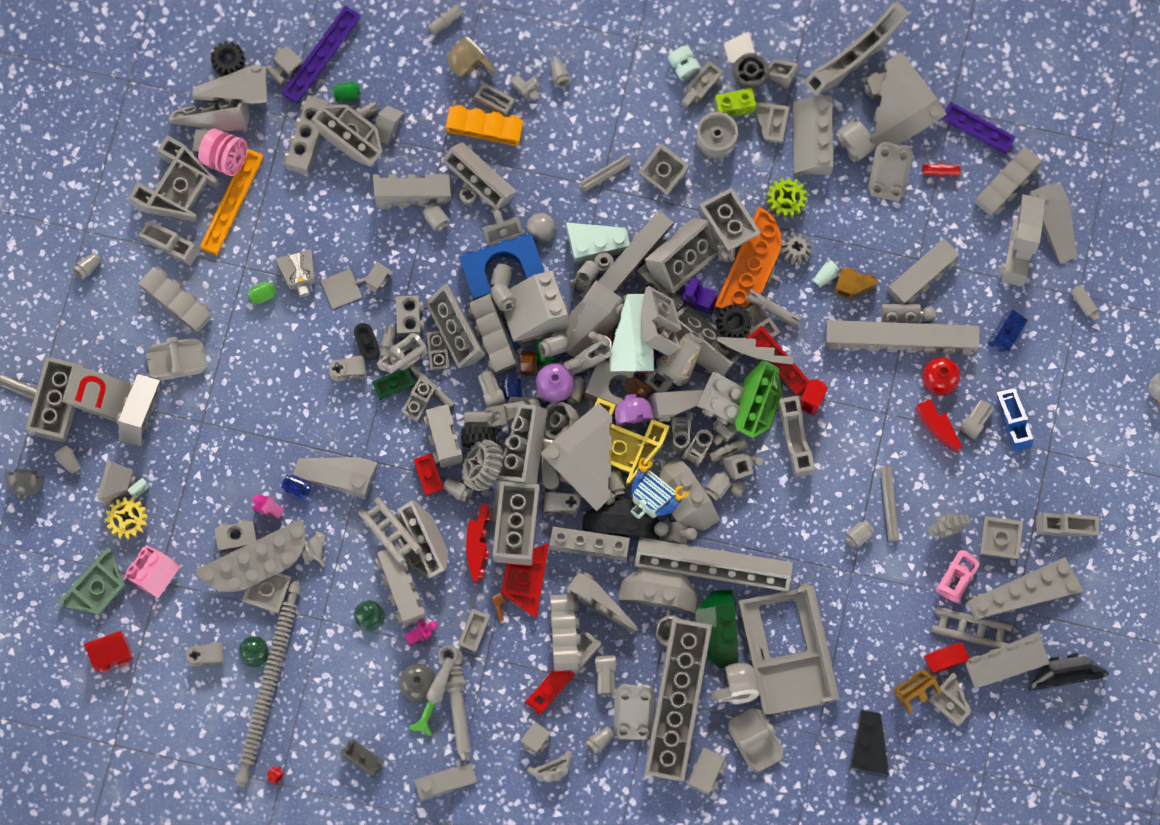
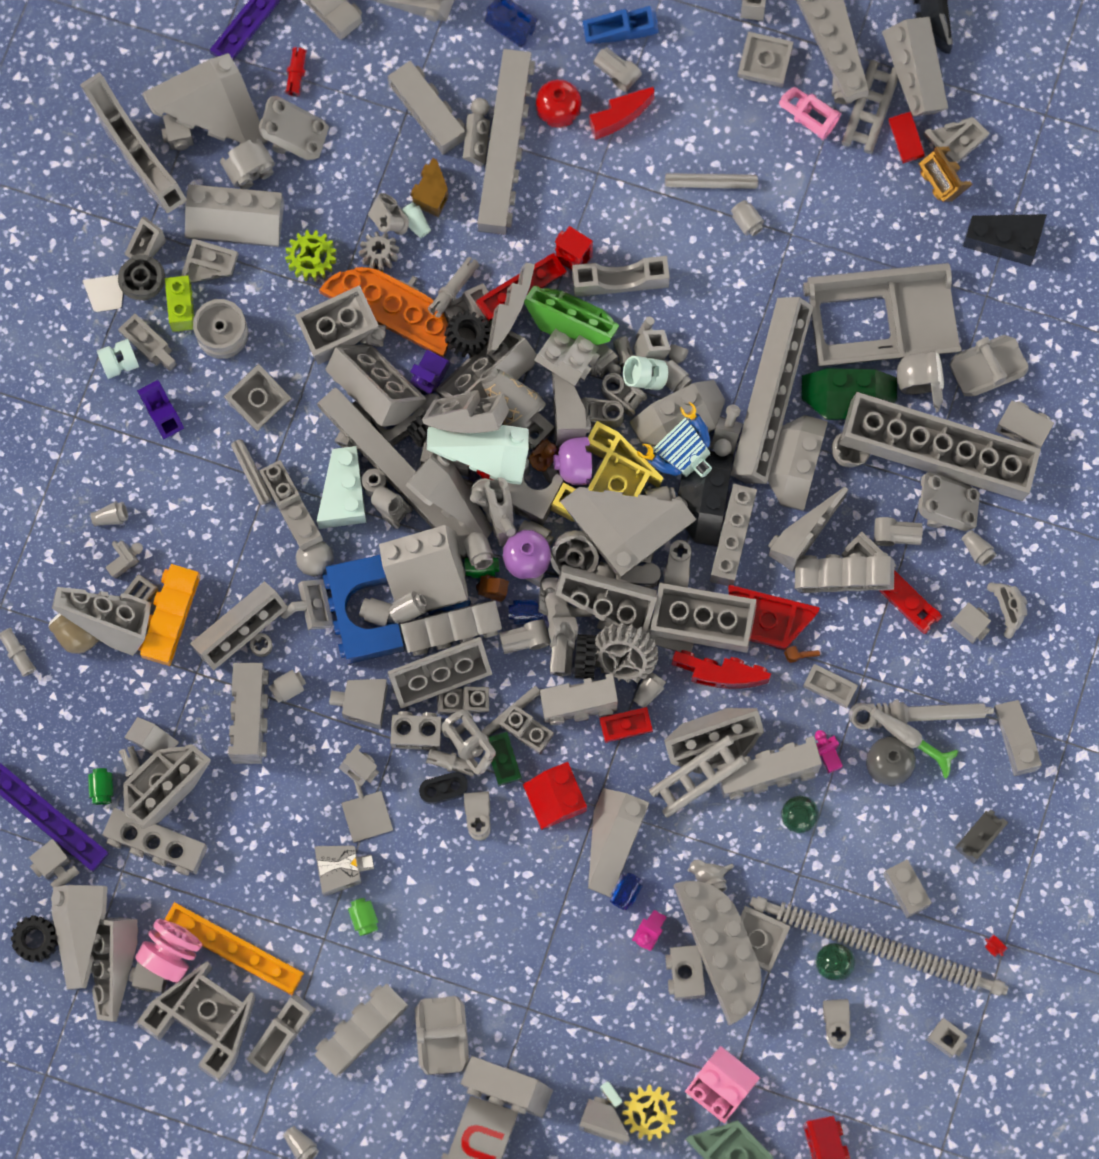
camera: 80 degrees left, 0 degrees up
light grey gear [928,513,971,538] -> none
none -> light grey wedge [52,587,152,656]
none -> dark purple brick [137,380,184,440]
none -> light grey slope [259,460,323,551]
none -> light grey torso [329,679,388,729]
none -> light grey piece [368,193,409,235]
none -> red slope [523,762,587,830]
none -> light aqua wheel [623,356,668,390]
none -> light grey brick [883,859,931,918]
none -> light grey brick [926,1018,968,1058]

